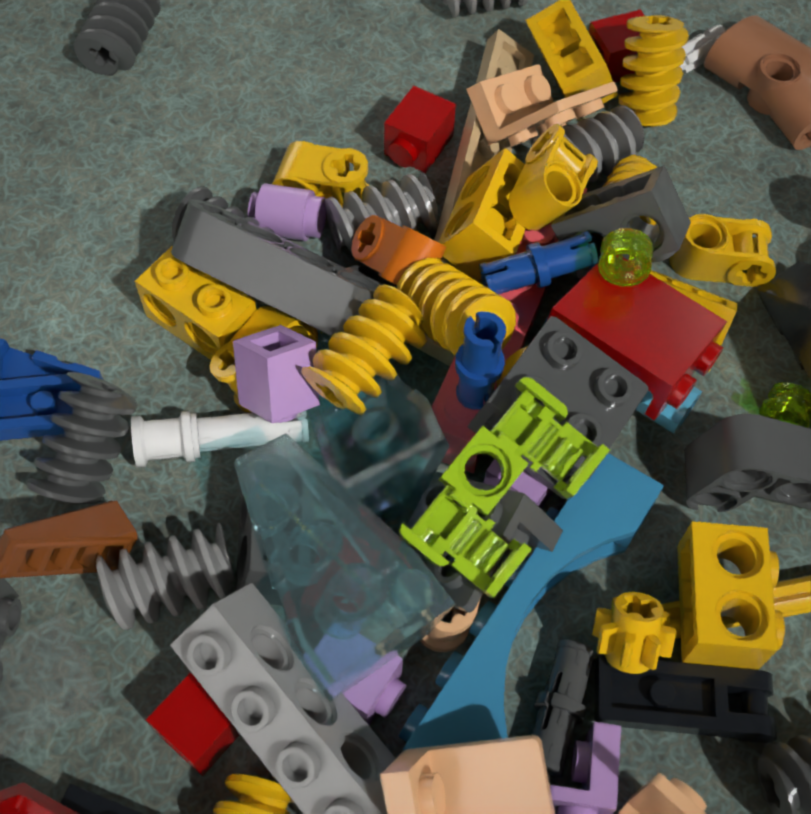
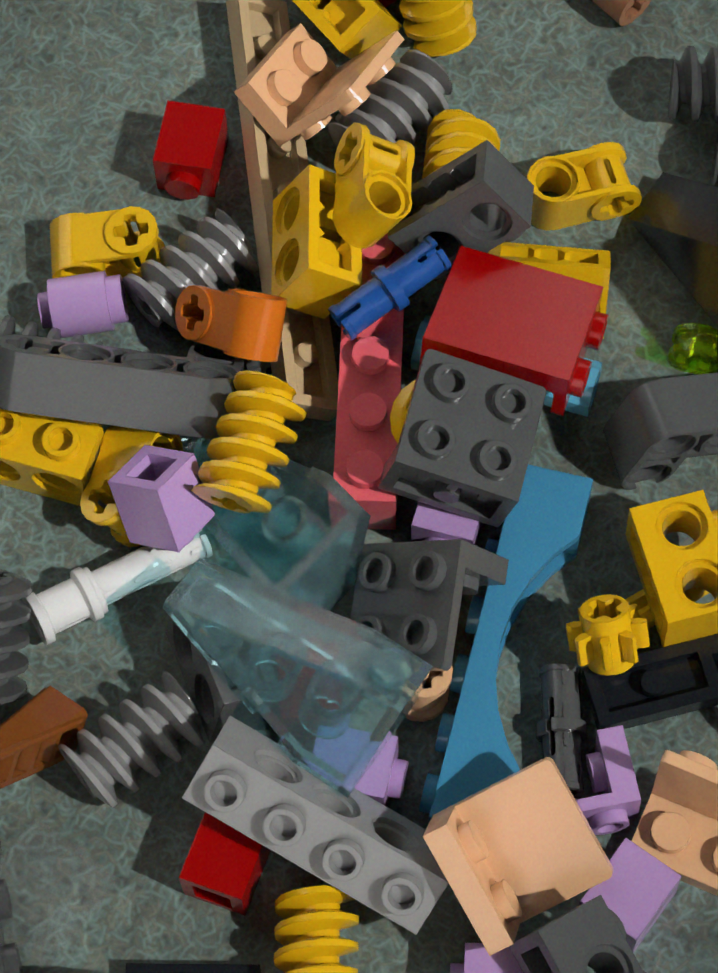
camera: 15 degrees left, 5 degrees up
yellow piece [397,258,516,357] -> none
lime piece [399,377,610,597] -> none
blue pin [455,311,506,410] -> none
clear neon green bush [598,228,653,286] -> none

